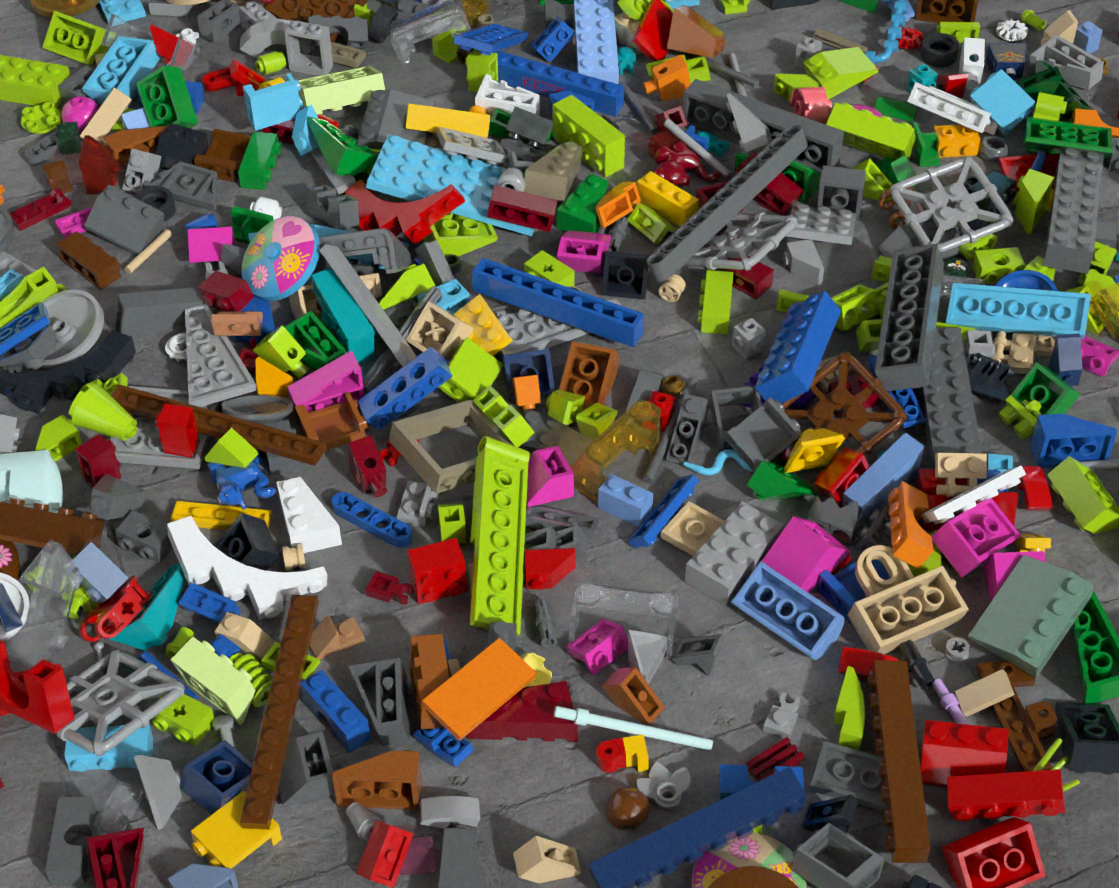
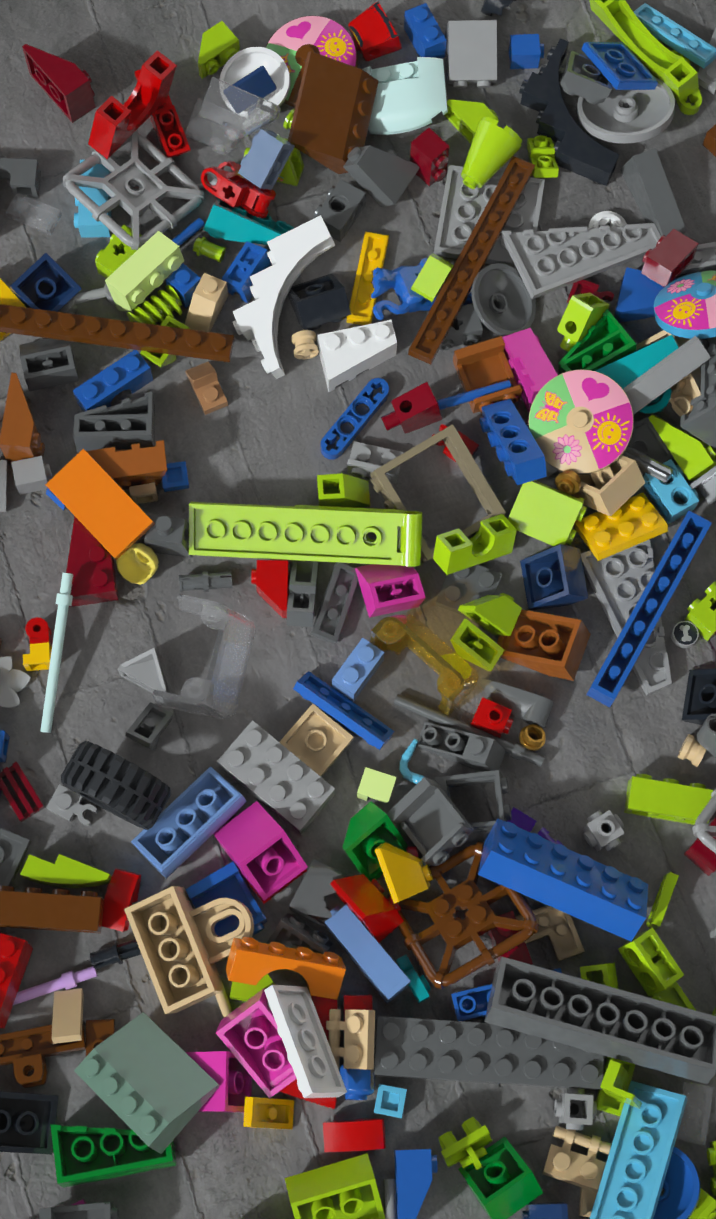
camera: 90 degrees right, 25 degrees up
light grey slope [134,755,182,830] -> none
red brick [155,404,199,458] -> none
nougat panel [211,312,263,336] -> none
light orange slope [255,357,293,397] -> none
dark red plate [365,571,414,604] -> none
red brick [407,538,467,605] -> none
orange brick [512,375,541,410] -> none
dark pink bracket [566,618,628,675] -> none
dark orange slope [602,667,665,725] -> none
light grey bush [945,637,969,663] -> none
black hinge [965,353,1014,403] -> none
none -> light grey brick [11,456,53,495]
none -> black tyre [61,741,171,830]
none -> yellowish green panel [357,767,397,803]
none -> blue bar [437,380,511,410]
none -> dish [529,370,634,475]
none -> pearl gold plate [555,470,581,495]
none -> lime panel [600,1060,642,1109]

